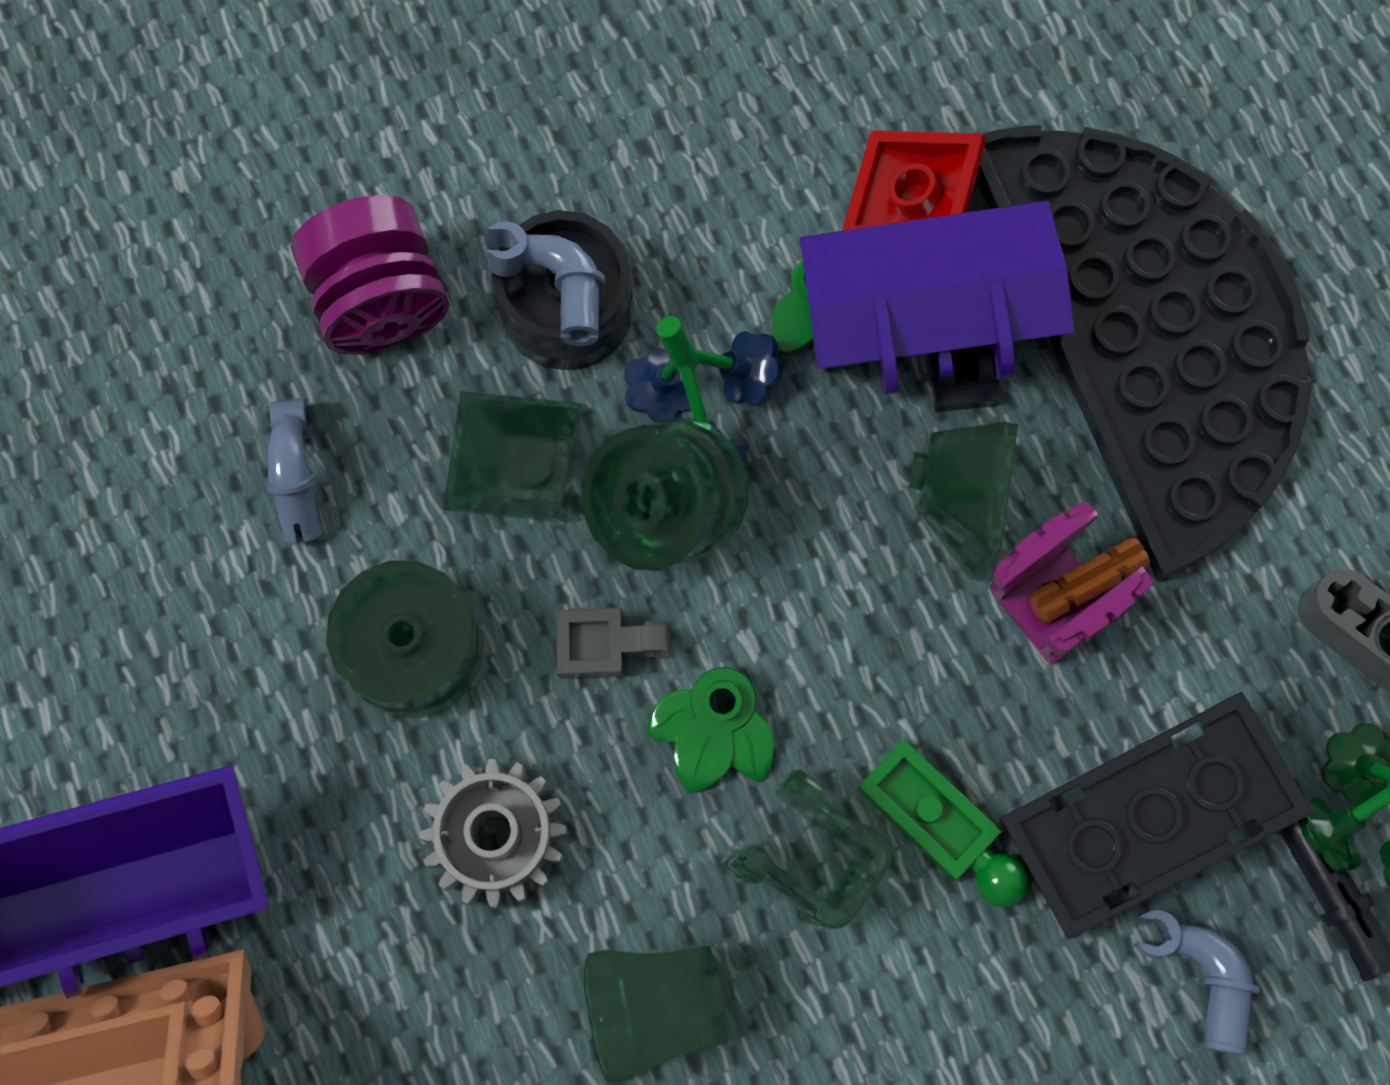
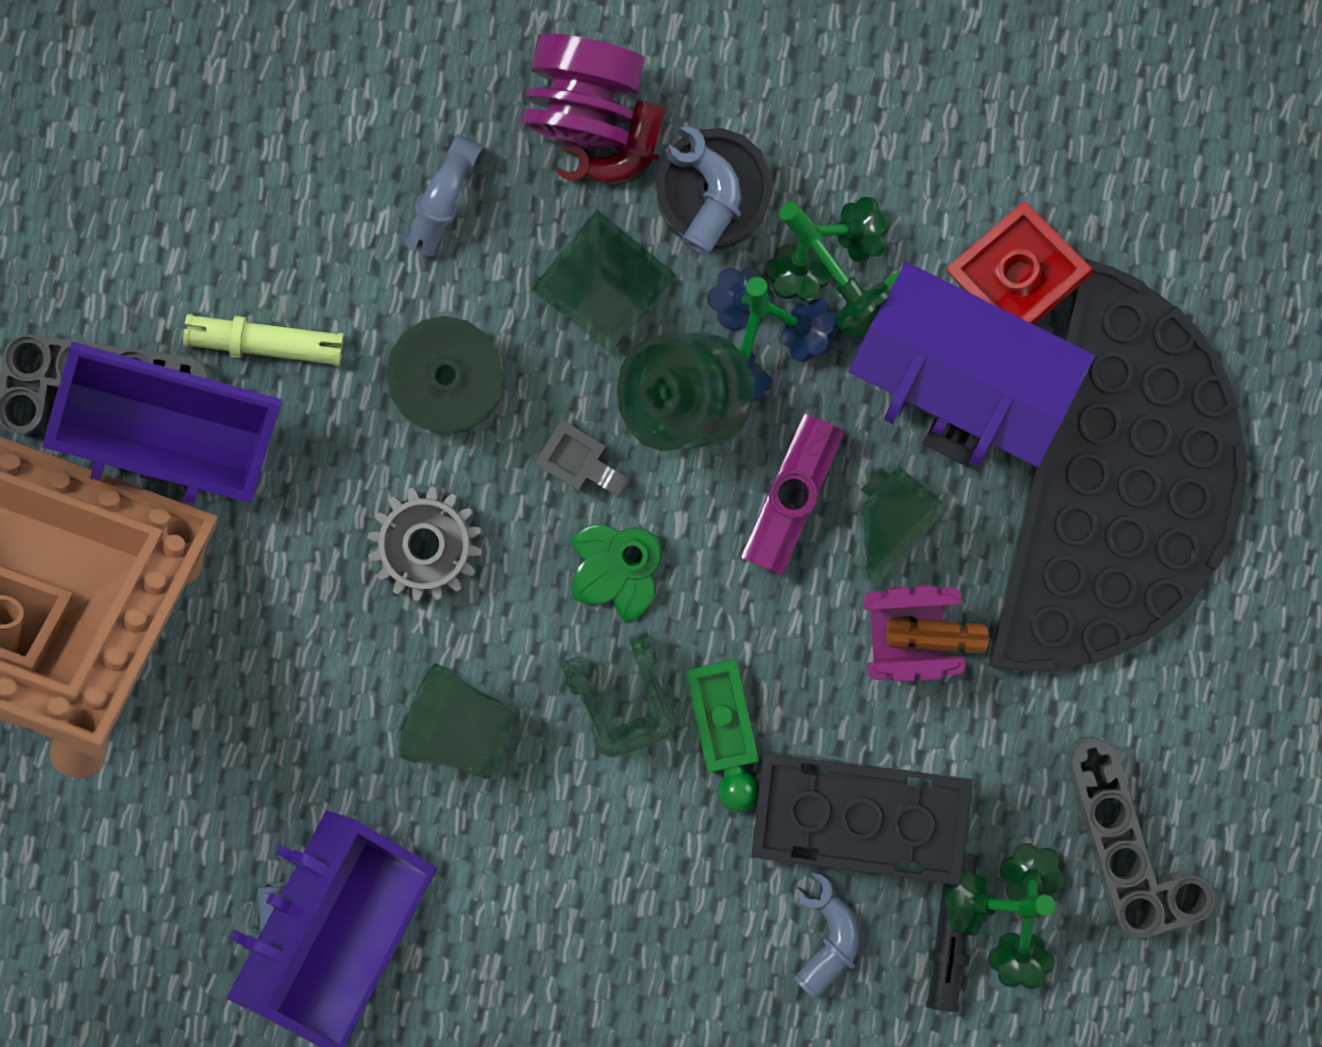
camera: 30 degrees right, 15 degrees up
none -> yellowish green pin [183,314,344,367]
none -> dark red piece [555,99,666,185]
none -> magenta piece [740,414,845,575]
none -> dark green plant [765,197,890,329]

